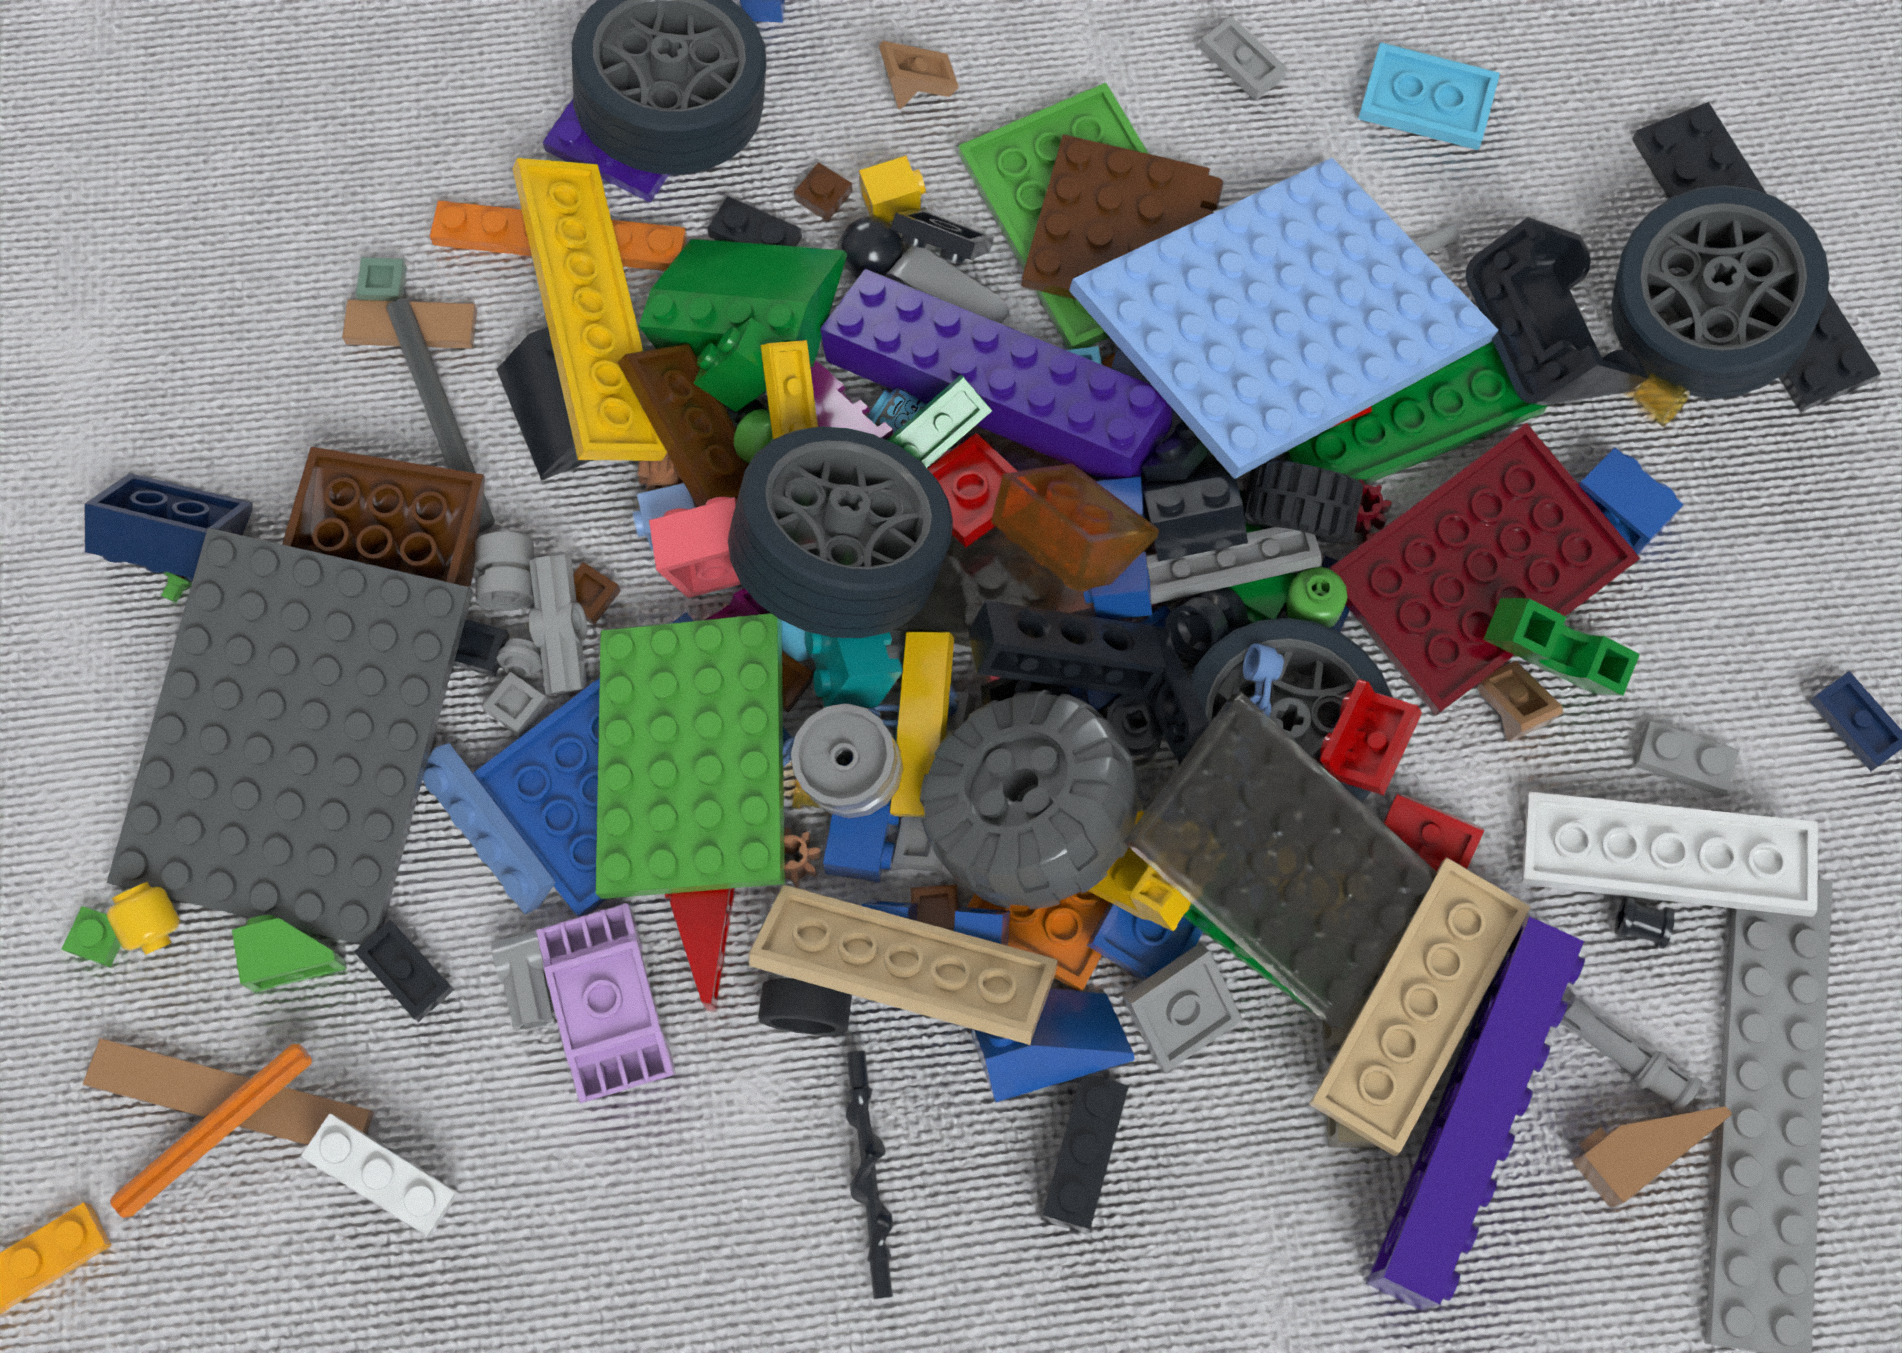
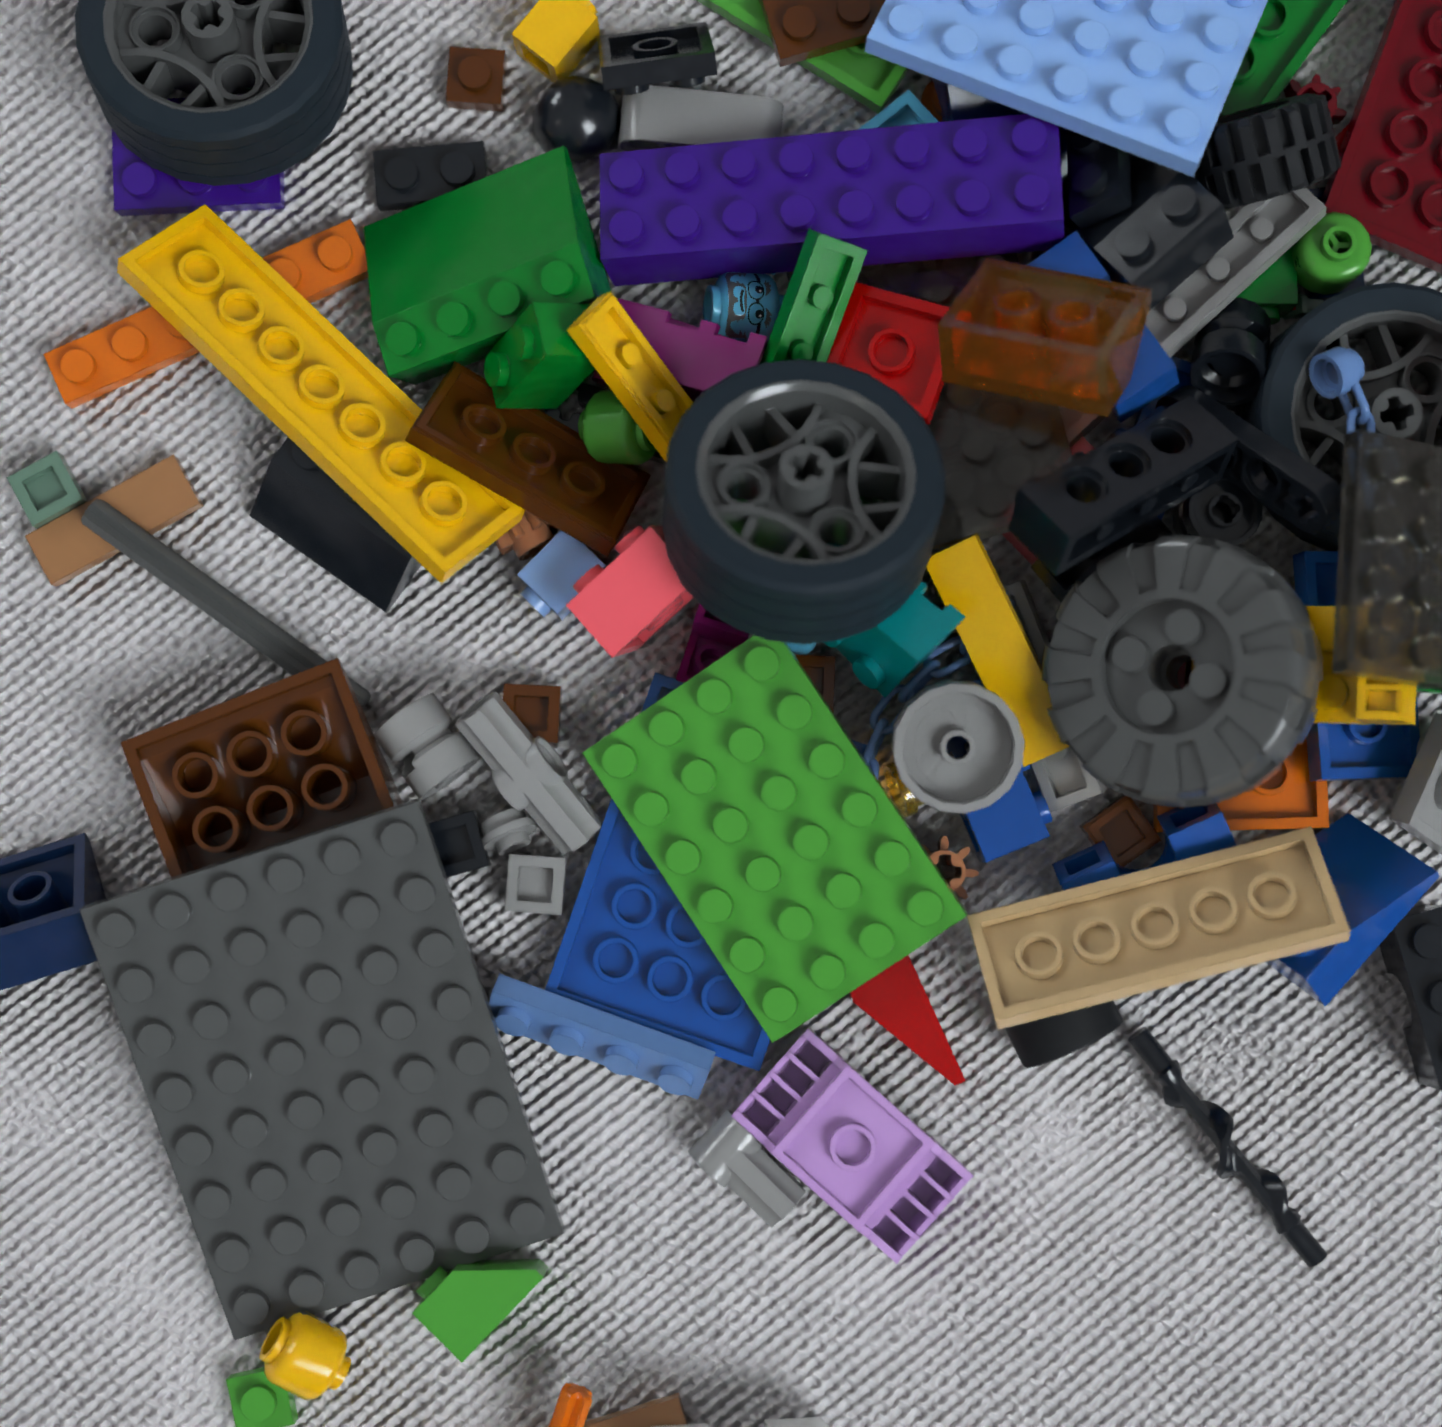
camera: 30 degrees left, 15 degrees up
bright green piece [161,572,192,603] -> none
black plate [354,920,455,1022] -> none

